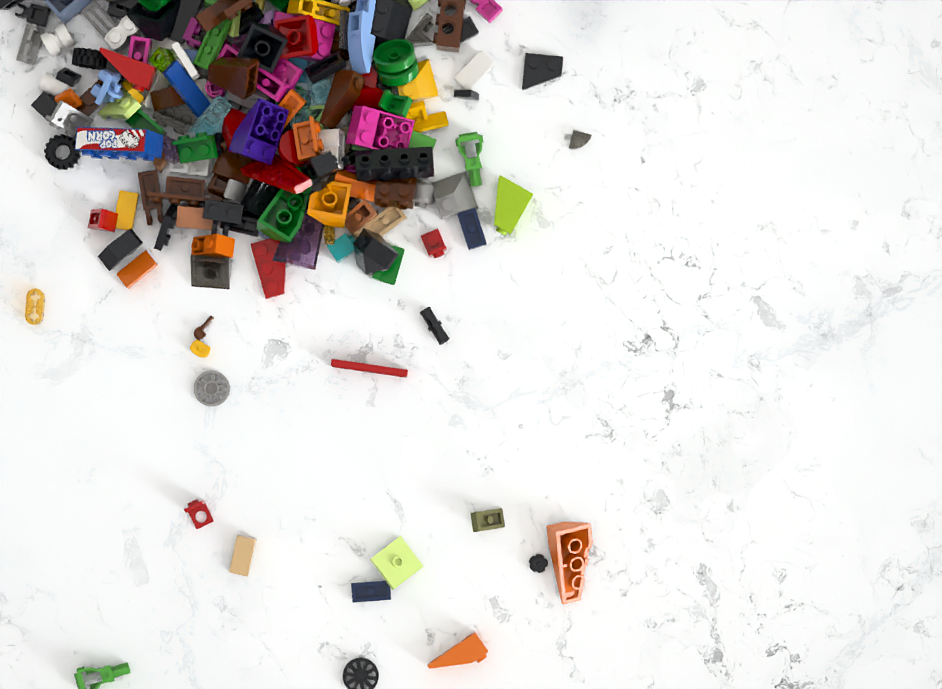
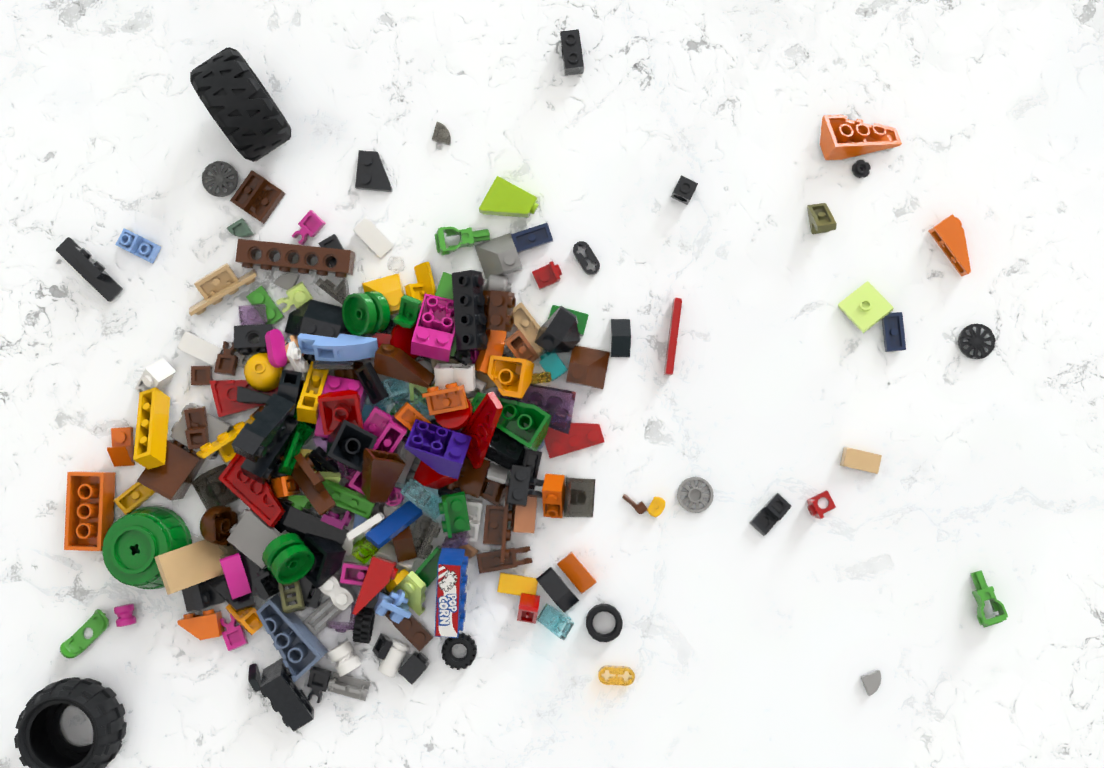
camera: 90 degrees left, 0 degrees up
light grey bracket [45,100,94,139] -> none
orange tile [55,88,82,108] -> none
black wing [154,204,179,251] -> none
black slope [300,151,338,185] -> none
black pin [420,307,450,345] -> none
black tile [454,90,479,100] -> none
none -> clear purple bracket [326,603,356,633]
none -> clear light blue slope [537,603,574,640]
none -> black brick [560,29,584,76]
none -> reddish brown slope [566,346,610,389]
none -> black beam [573,241,600,275]
none -> black tyre [586,604,623,642]
none -> black slope [611,319,631,357]
none -> black brick [671,175,698,205]
none -> black slope [749,493,792,536]
none -> light grey tile [860,670,881,696]

